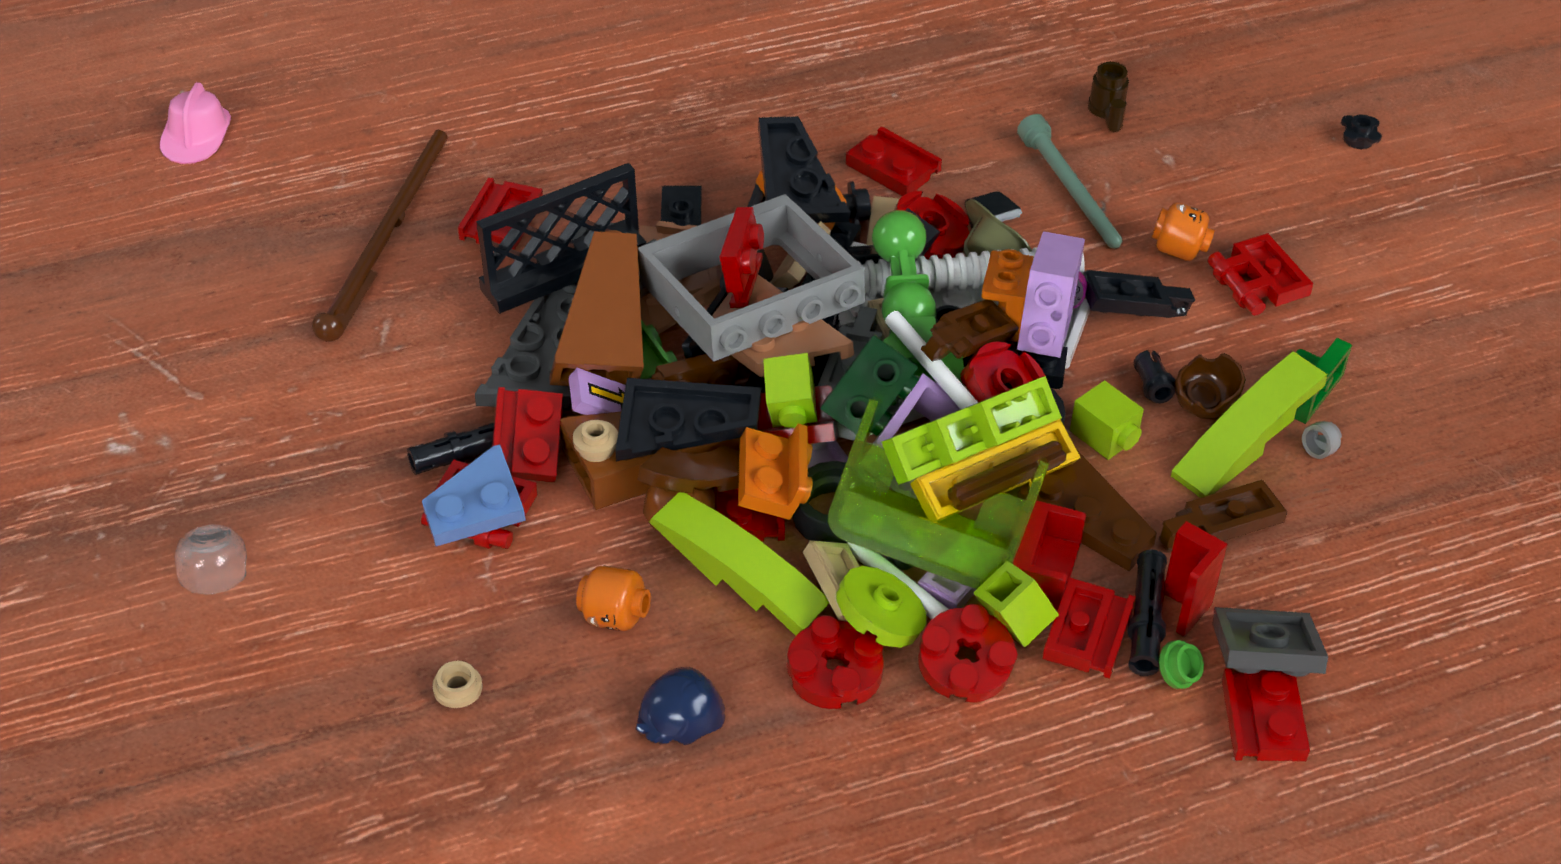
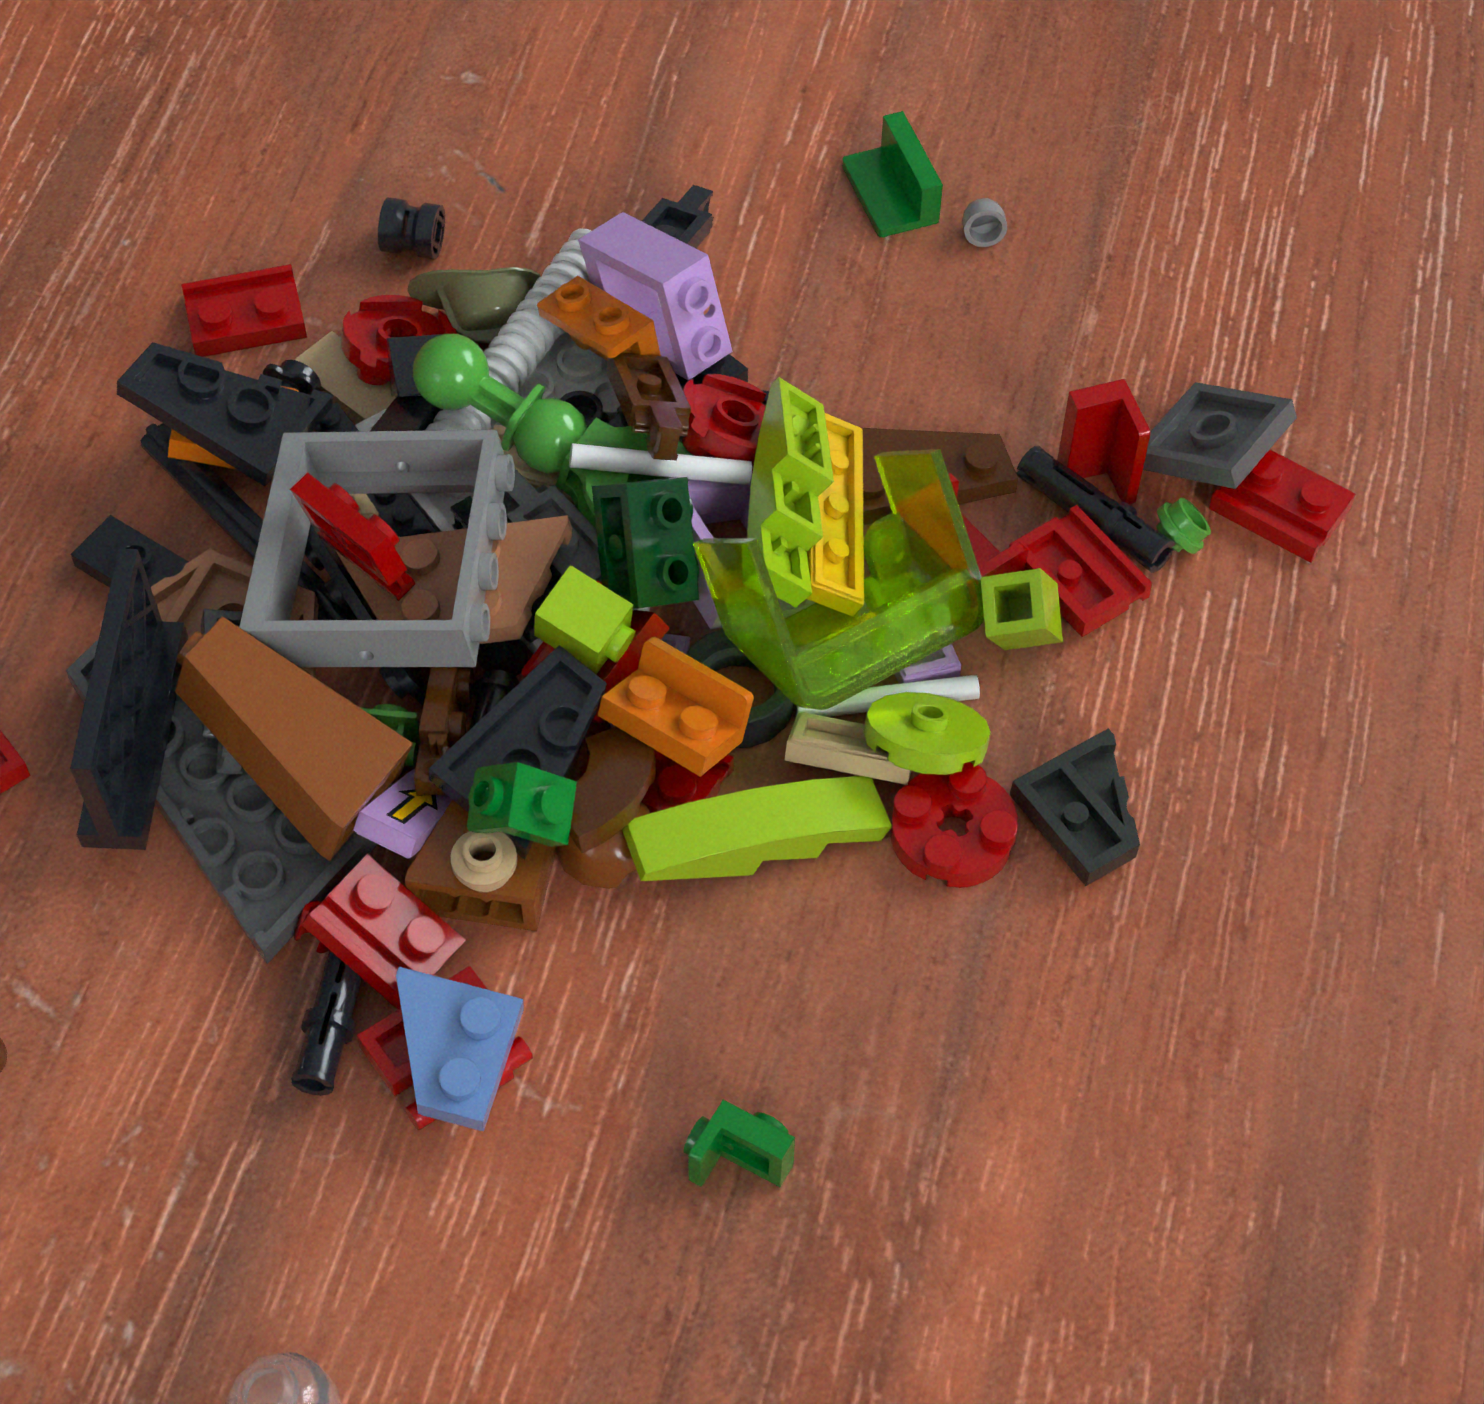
camera: 55 degrees left, 10 degrees up
tan plate [432,661,482,708] -> none
orange head [576,565,651,631] -> none
dark blue hair [636,667,726,745] -> none
red plate [918,604,1017,702] -> none
reddish brown axle [948,440,1067,510] -> none
black slope [964,191,1022,228] -> none
sand green piece [1017,114,1122,249] -> none
lime brick [1070,380,1144,460] -> none
dark brown piece [1088,62,1129,132] -> none
black pin [1133,350,1176,403] -> none
orange head [1151,202,1215,261] -> none
reddish brown hinge [1159,480,1287,552] -> none
lime slope [1171,351,1328,498] -> none
reddish brown hair [1174,353,1246,419] -> none
red plate [1207,233,1314,316] -> none
none -> black wheel [378,197,445,259]
none -> green bracket [467,762,577,847]
none -> green bracket [684,1099,795,1187]
none -> pearl dark grey wing [1010,728,1140,886]

